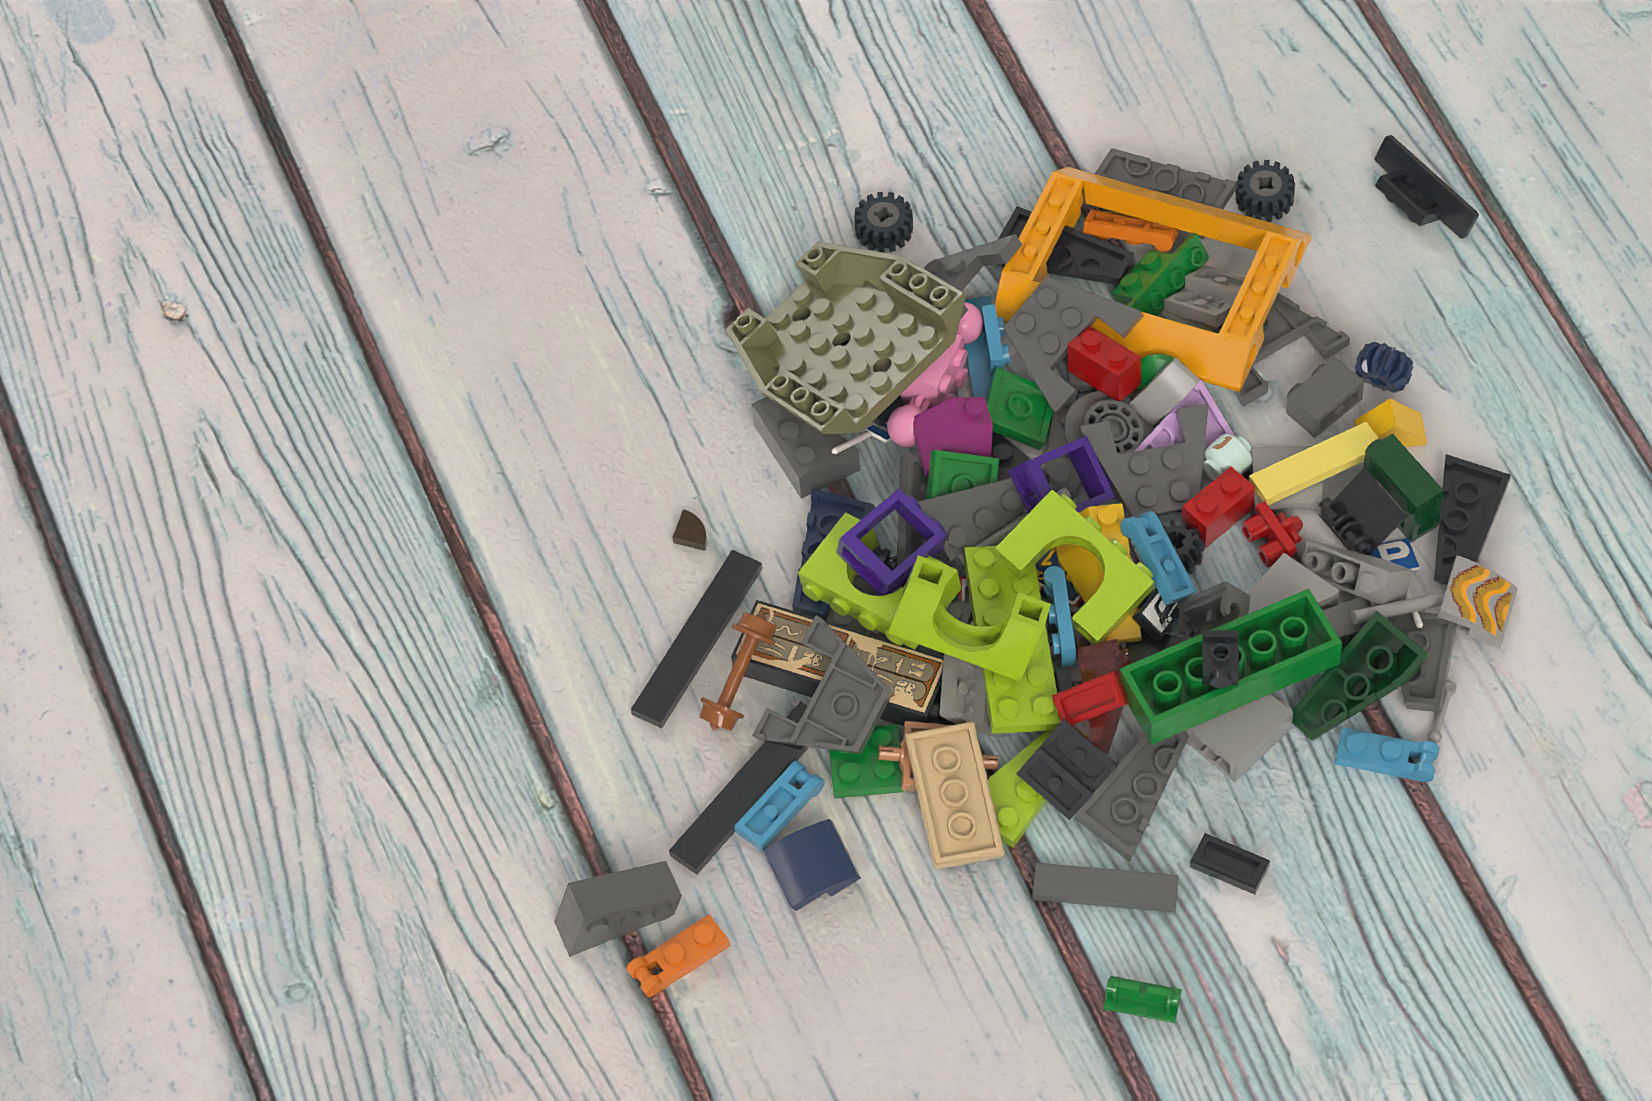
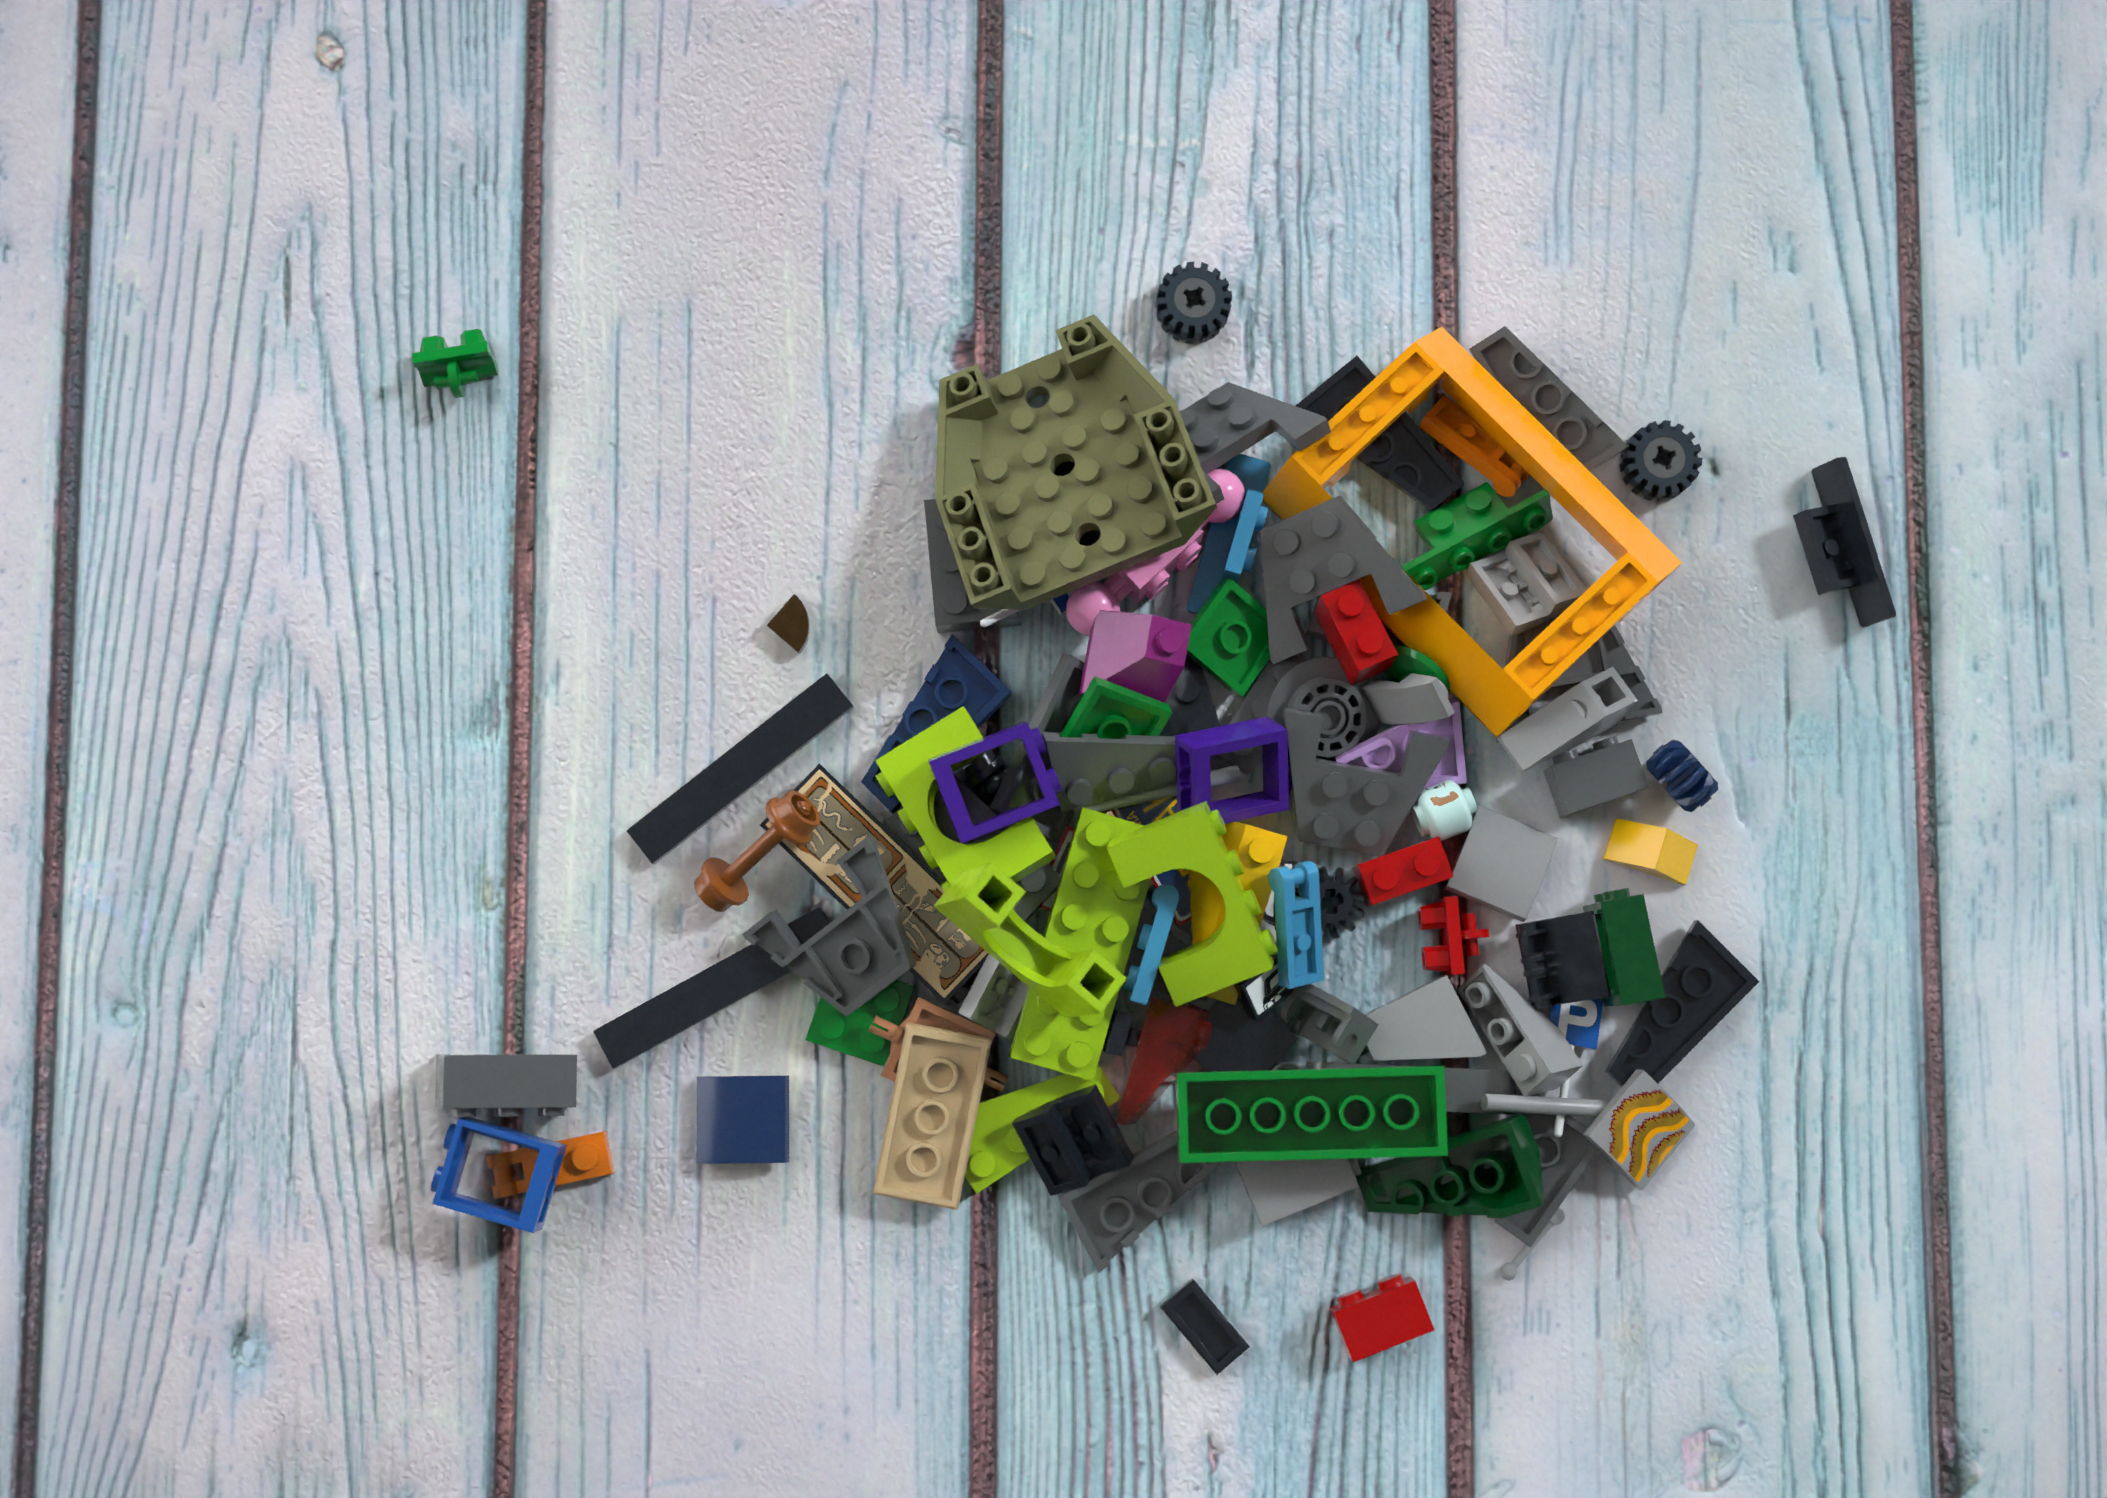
camera: 20 degrees right, 25 degrees up
dark azure plate [734,761,825,852] -> none
dark grey tile [1032,863,1179,913] -> none
red tile [1051,670,1130,725] -> none
green hinge [1104,976,1182,1023] -> none
black brick [1202,630,1239,688] -> none
light yellow tile [1249,422,1379,506] -> none
dark azure plate [1335,727,1440,782] -> none
none -> green hips [412,329,498,398]
none -> blue window [431,1117,567,1233]
none -> red brick [1330,1273,1435,1362]
none -> light grey slope [1497,667,1638,773]

